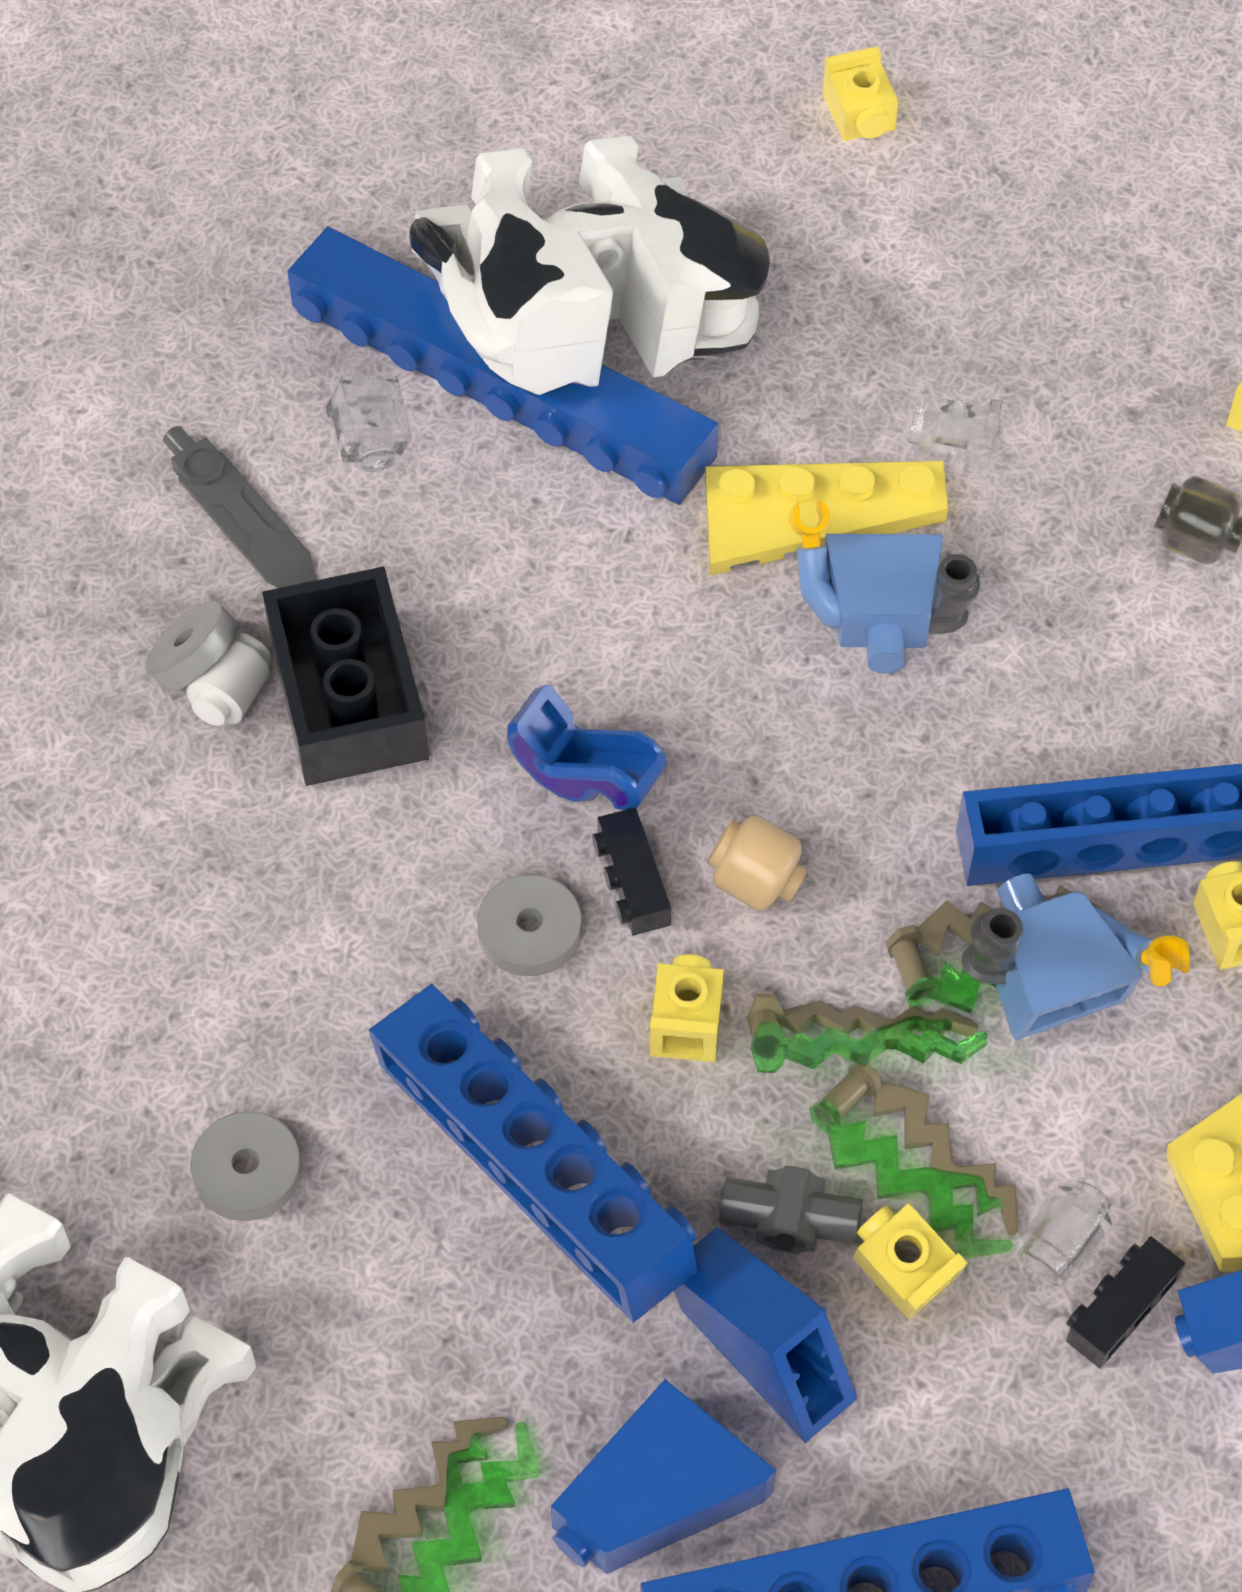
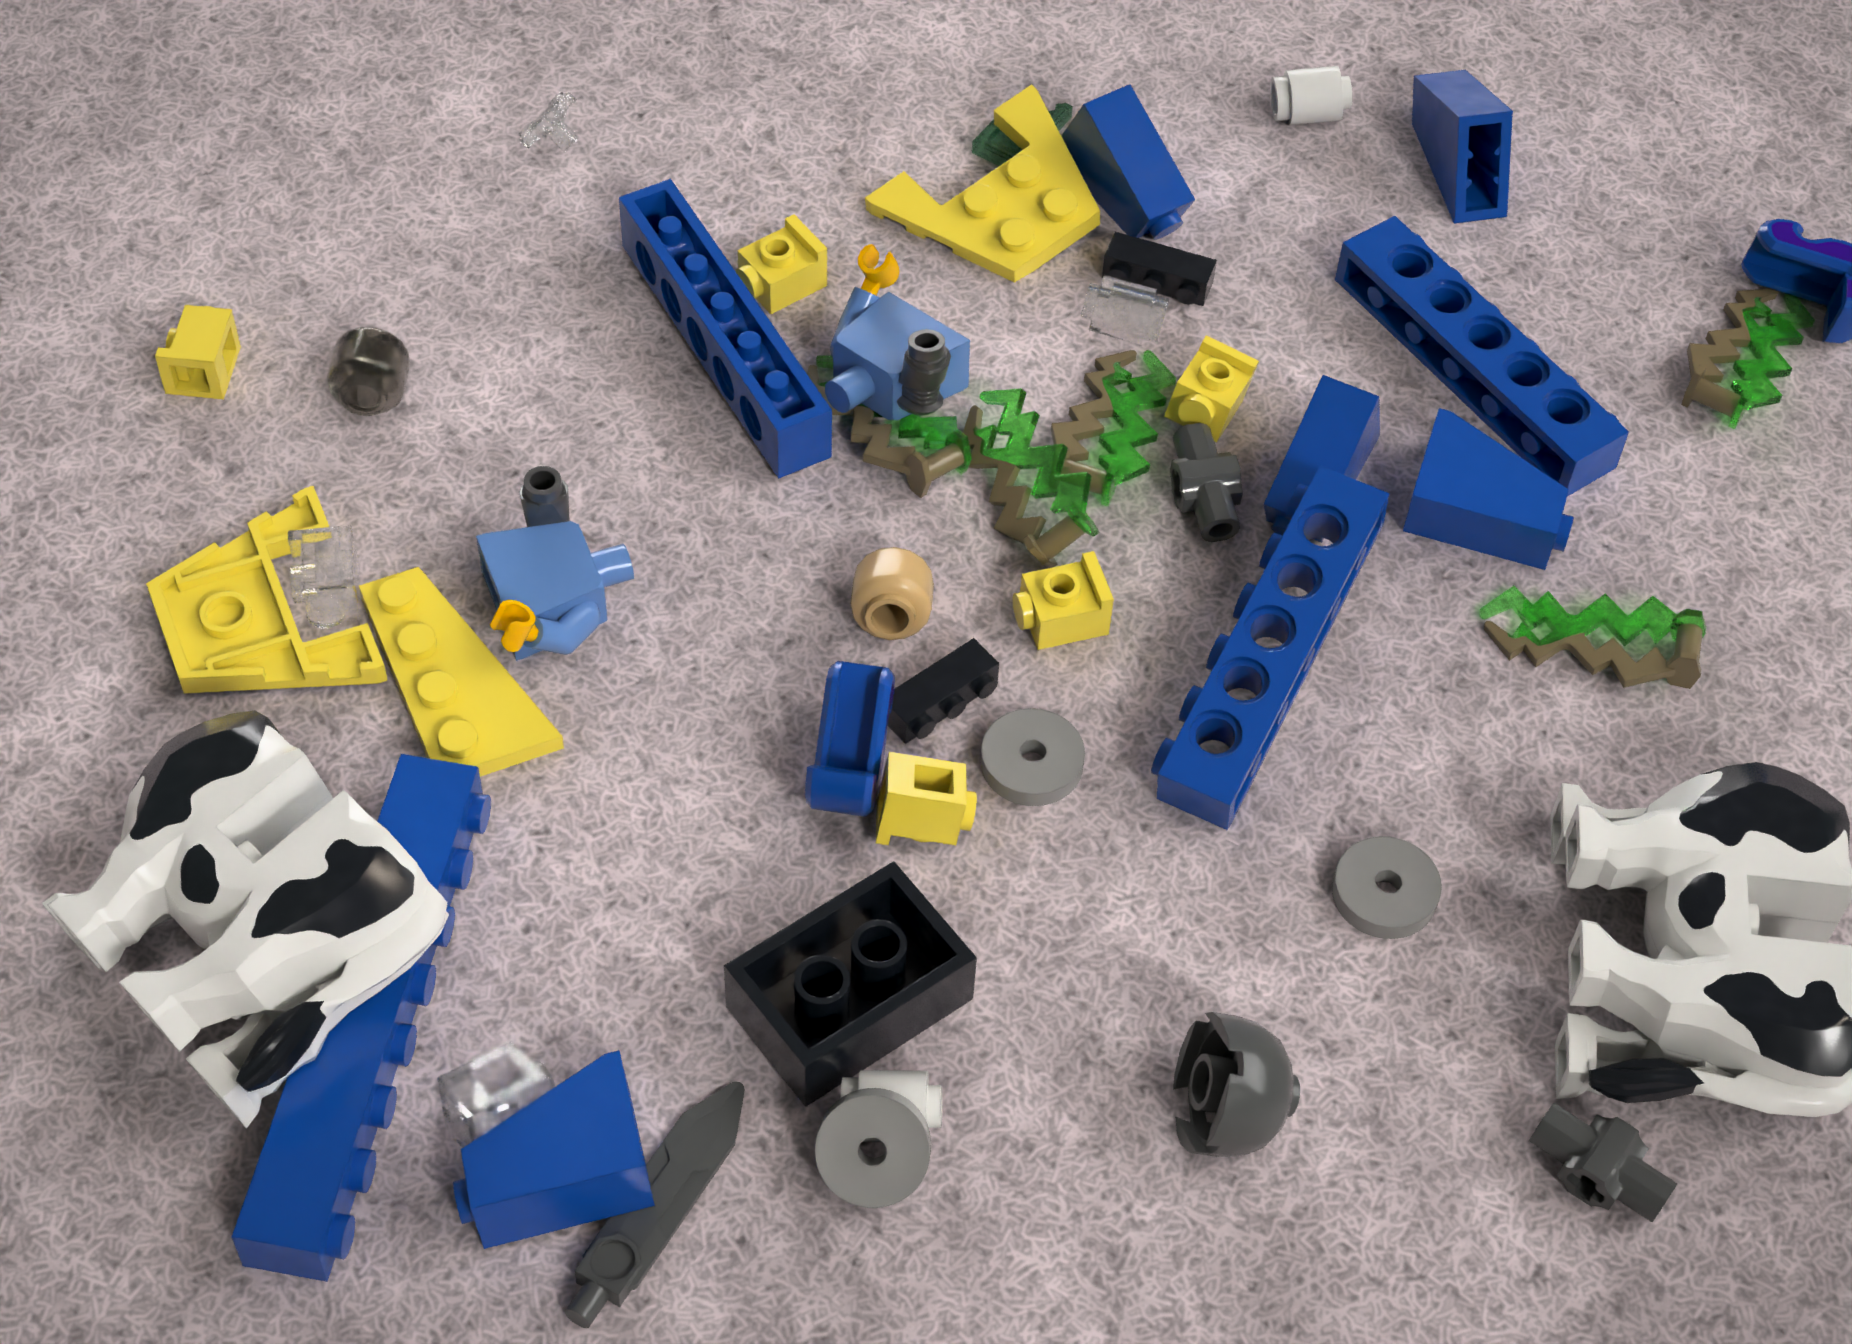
camera: 115 degrees left, 5 degrees down
none -> light yellow wing [146,486,388,694]
none -> blue slope [453,1050,655,1249]
none -> light yellow brick [875,752,977,845]
none -> dark grey cylinder [1173,1012,1300,1157]

